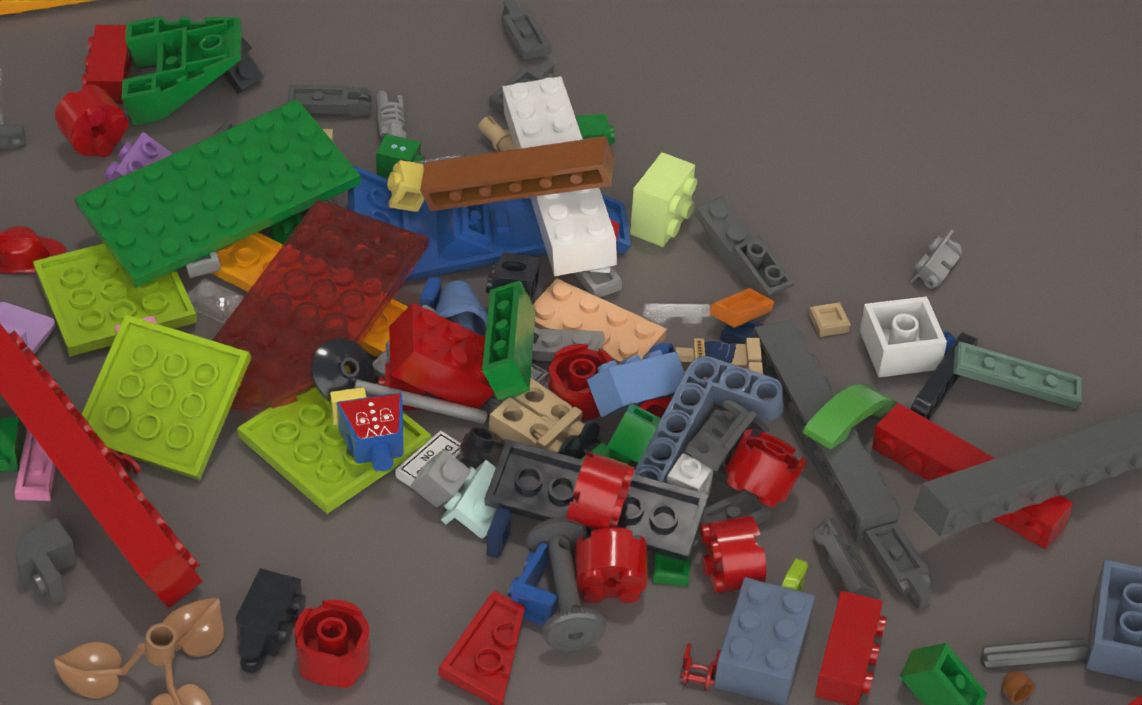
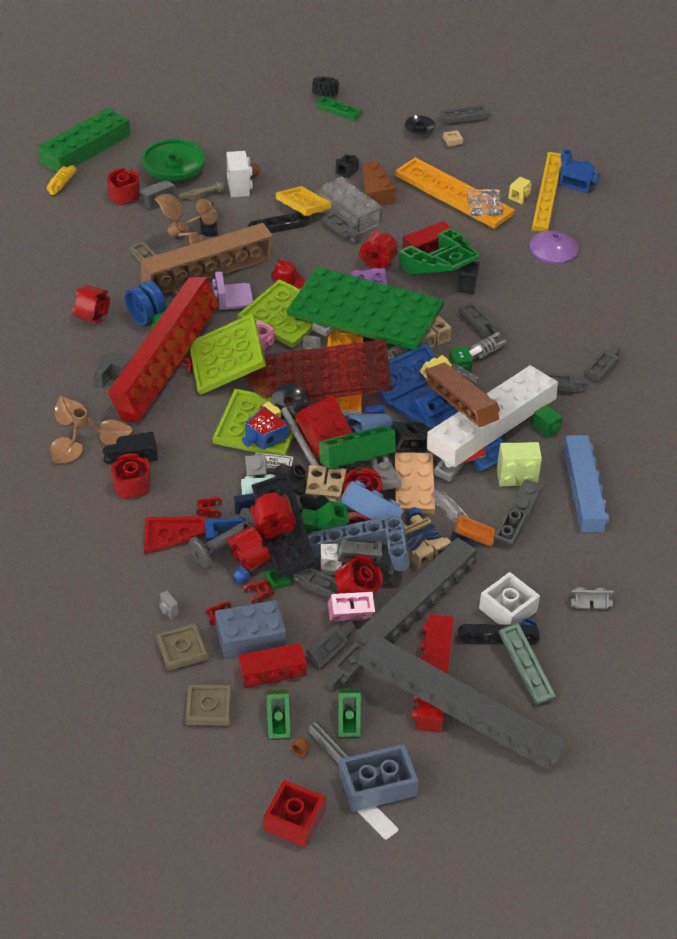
camera: 60 degrees right, 0 degrees up
red brick [699,515,766,594] -> none
lime tile [782,558,808,592] -> none
bright green slope [802,383,897,449] -> none
tan tile [809,302,851,337] -> none
none -> red piece [196,497,222,518]
none -> blue hinge [233,566,251,584]
none -> red piece [243,580,275,604]
none -> bright pink brick [328,592,375,623]
none -> green slope [338,689,361,737]
none -> medium blue brick [563,435,609,532]

